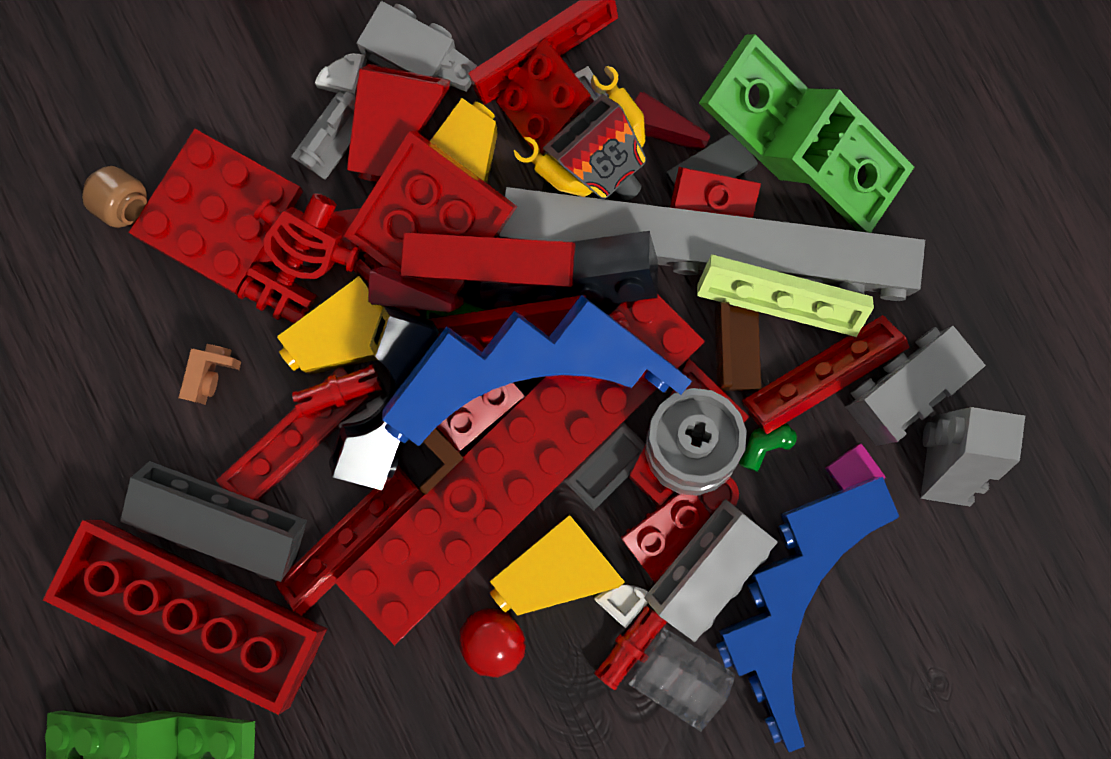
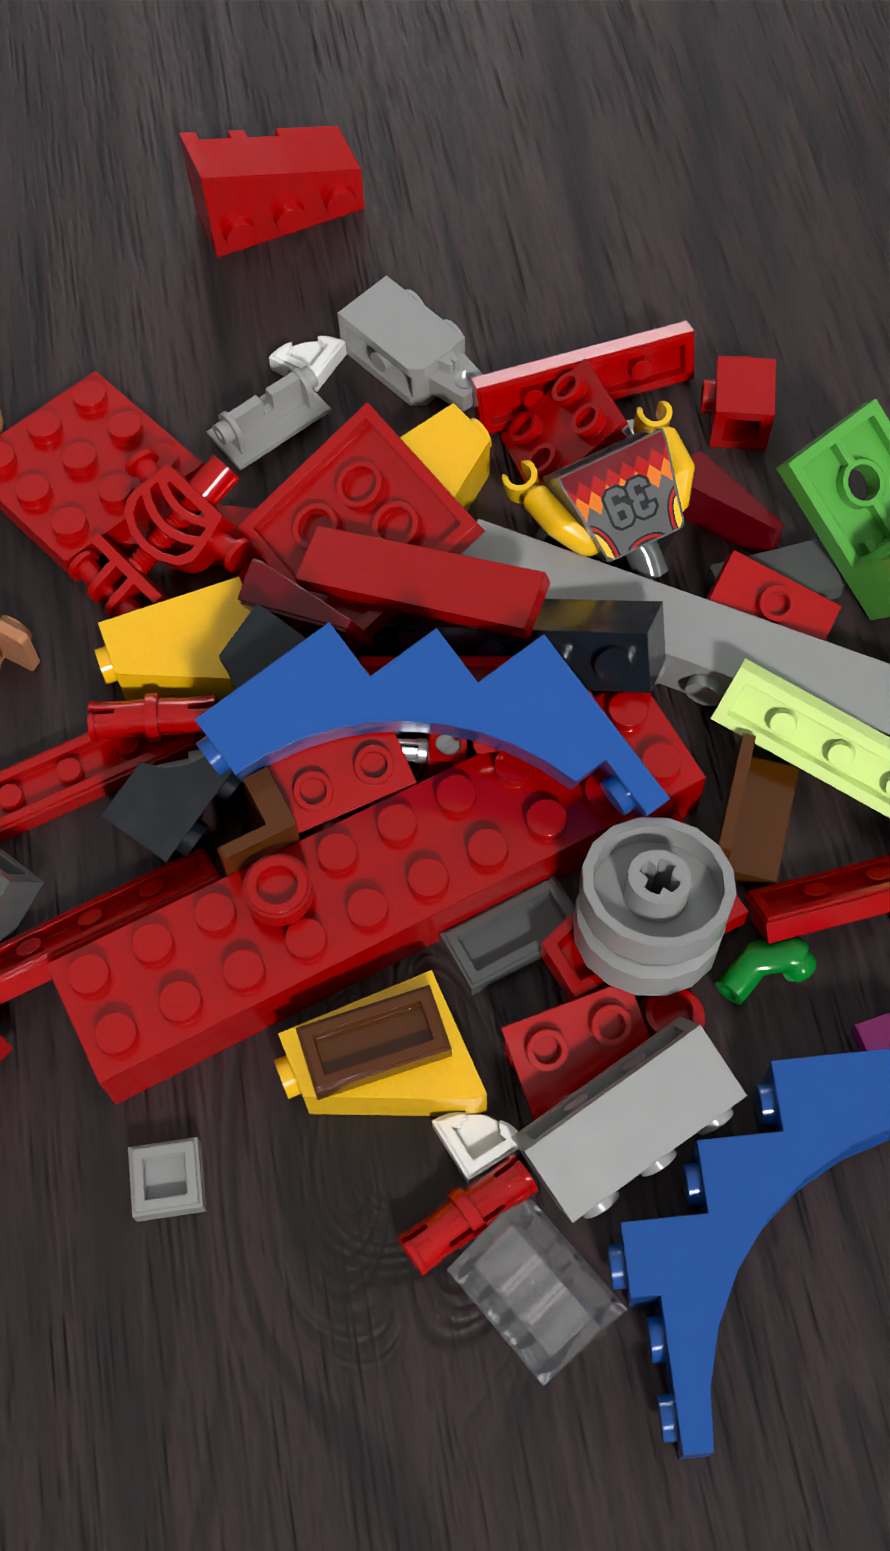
camera: 20 degrees right, 20 degrees down
red slope [347,64,451,182] -> none
red hair [459,608,526,678] -> none
none -> light grey tile [128,1137,207,1222]
none -> reddish brown tile [296,985,452,1100]
none -> red brick [700,356,776,450]

